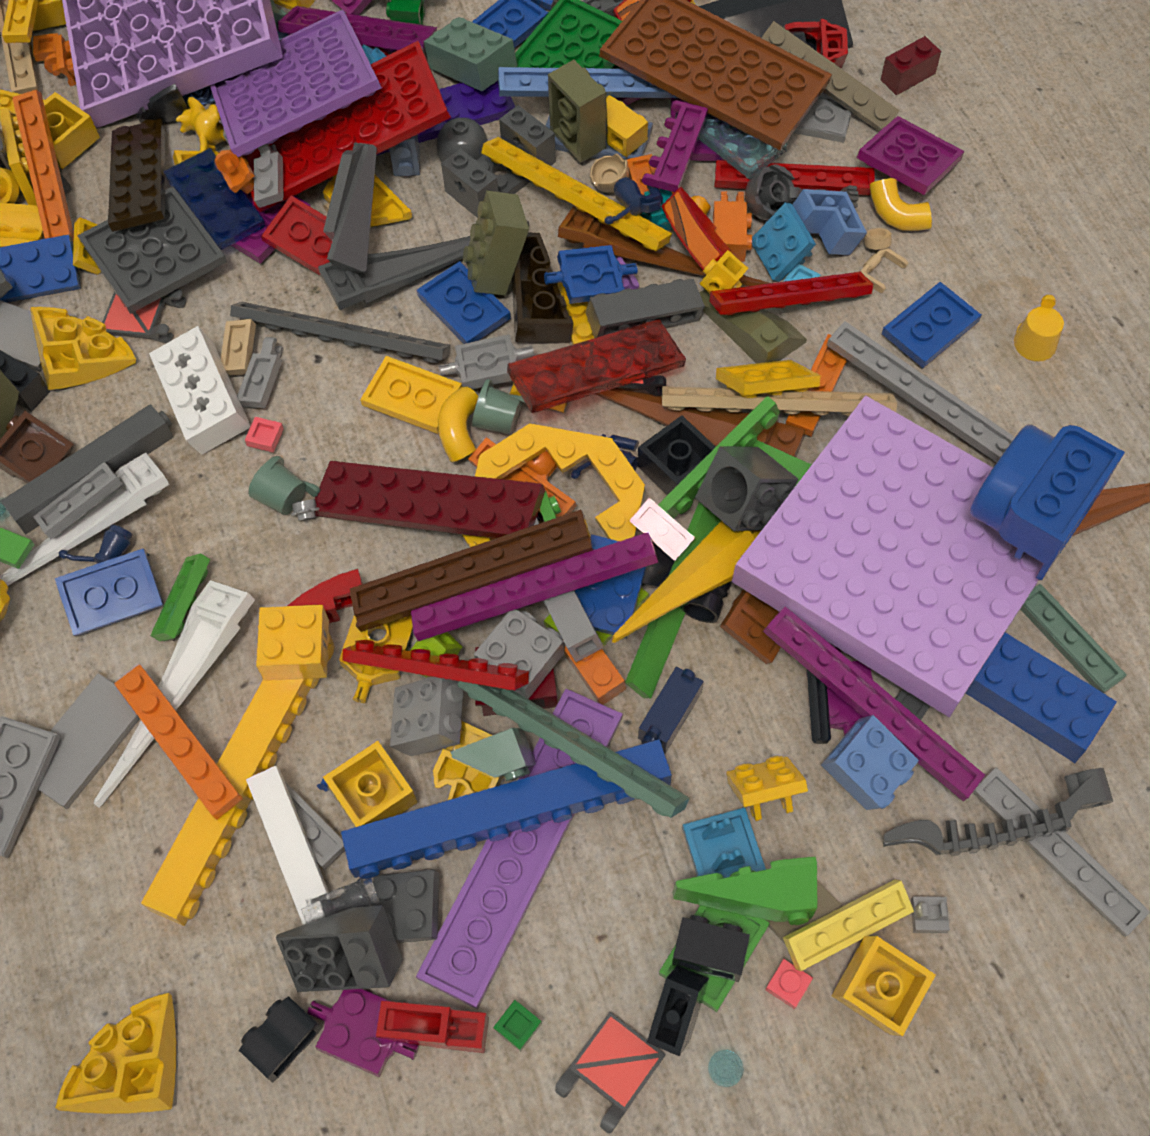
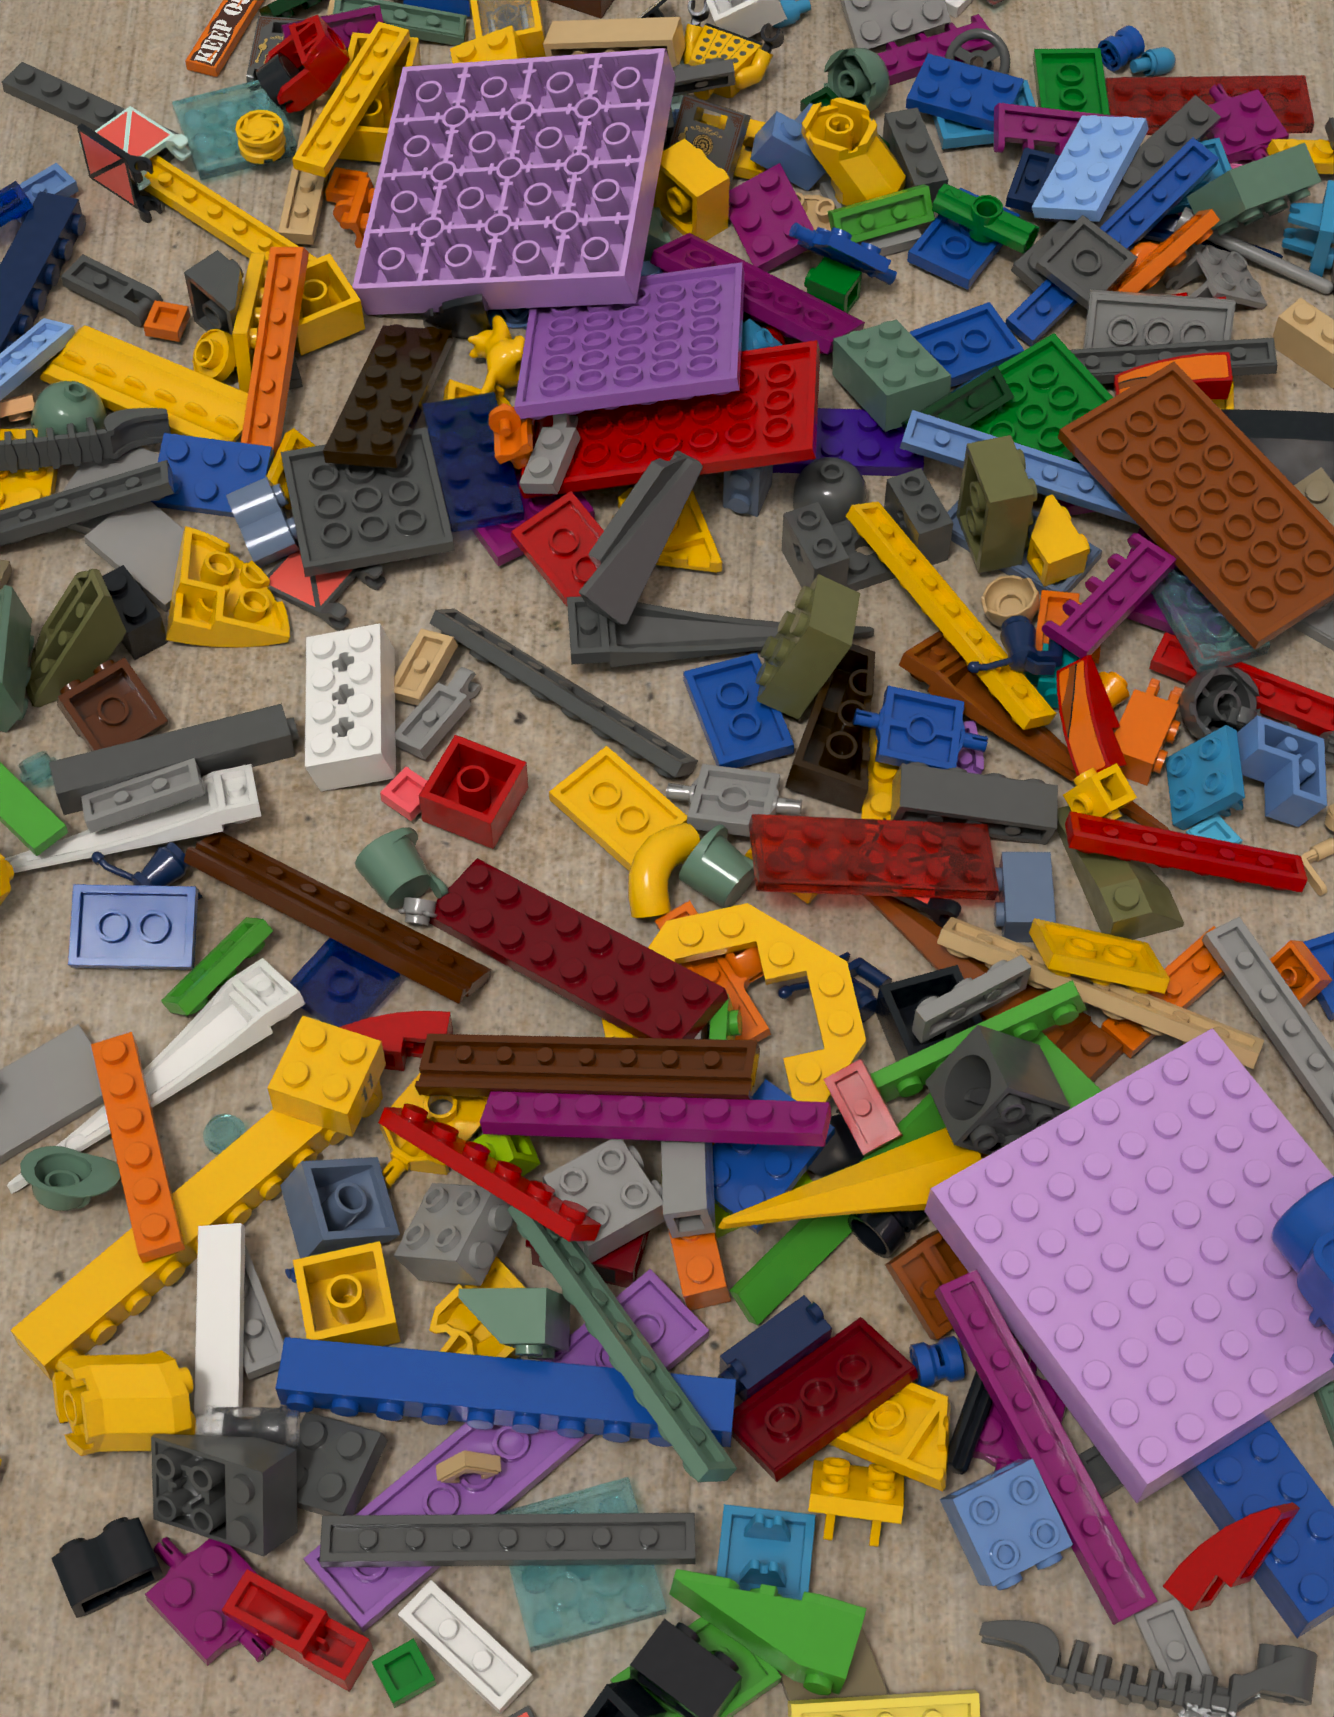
camera: 20 degrees right, 5 degrees down
none -> sand green piece [20,1146,121,1211]
none -> yellow brick [52,1350,198,1456]
none -> reddish brown plate [184,832,491,1004]
none -> clear light blue plate [203,1114,246,1155]
none -> sand blue brick [226,477,300,568]
none -> sand blue slope [280,1157,400,1258]
none -> clear blue plate [289,938,401,1027]
none -> dark grey plate [319,1513,695,1567]
none -> white plate [398,1580,533,1715]
none -> red brick [419,735,529,849]
none -> tan tile [436,1450,502,1483]
none -> clear light blue plate [496,1477,666,1652]
none -> dark red tile [732,1317,918,1482]
none -> yellow wing [829,1382,951,1492]
none -> dark green plate [901,365,1014,430]
none -> blue wheel [909,1336,965,1388]
none -> light grey plate [912,955,1031,1043]
none -> sand blue brick [991,852,1056,942]
none -> red slope [1163,1502,1300,1611]
none -> orange piece [1270,940,1333,1007]

